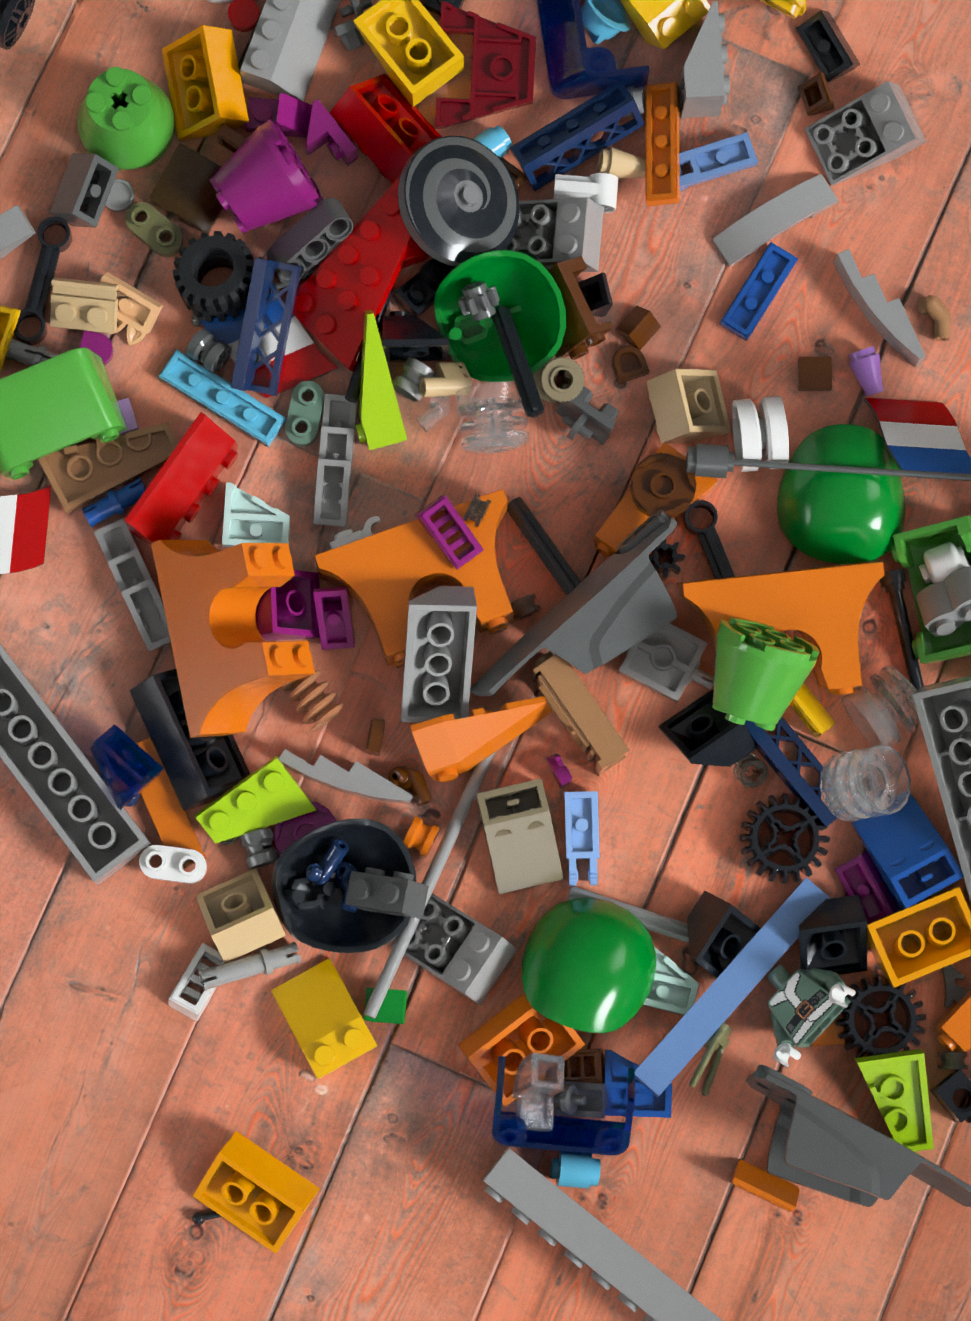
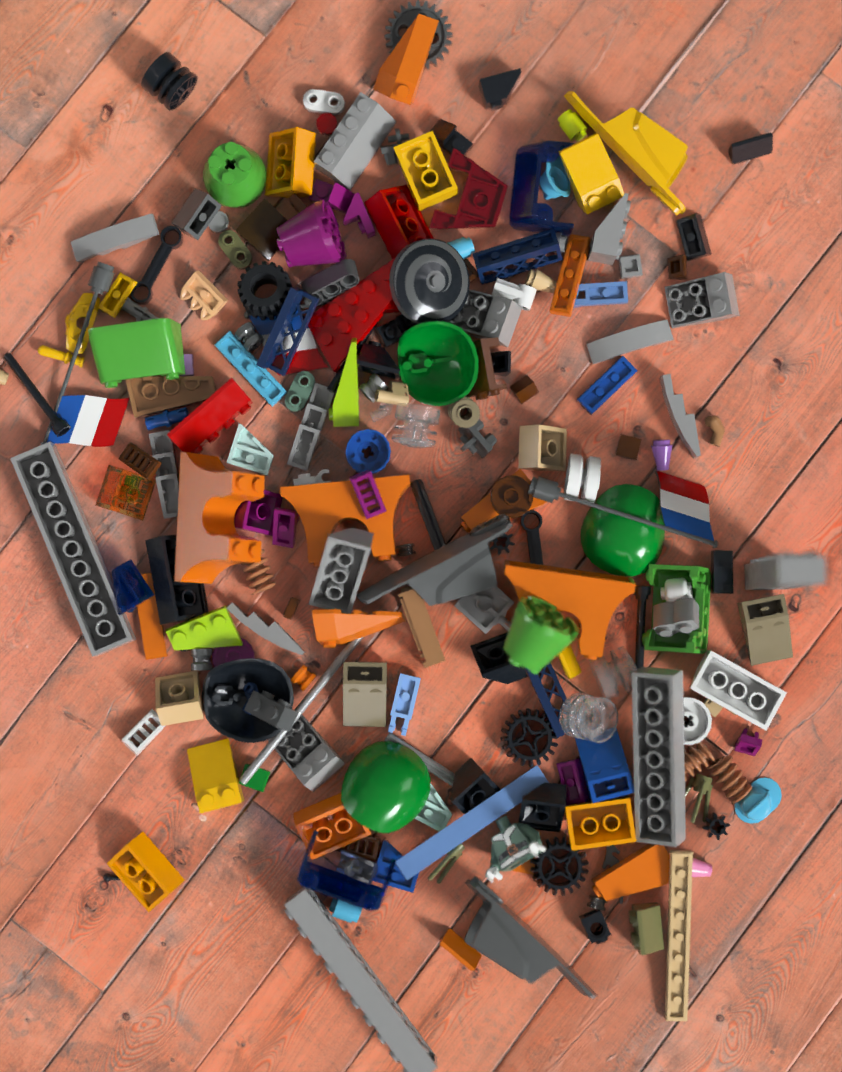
camera: 20 degrees right, 5 degrees up
tan plate [50,277,119,333] -> none
magenta tile [80,330,114,366] -> none
white plate [139,845,207,884] -> none
light grey pin [198,942,301,991] -> none
dark blue arm [306,839,349,885] -> none
reddish brown arm [388,766,432,806] -> none
dark grey gear [458,281,500,321] -> none
clear smoke bush [463,494,492,528] -> none
black axle [492,305,544,419] -> none
clear brick [513,1053,564,1132] -> none
magenta tile [545,753,572,788] -> none
reddish brown tile [612,346,649,384] -> none
clear smoke bush [734,754,767,788] -> none
lime wing [855,1049,934,1152] -> none
none -> clear orange slope [95,465,156,521]
none -> reddish brown slope [119,442,162,481]
none -> blue wheel [345,429,391,474]
none -> light grey tile [618,254,643,279]

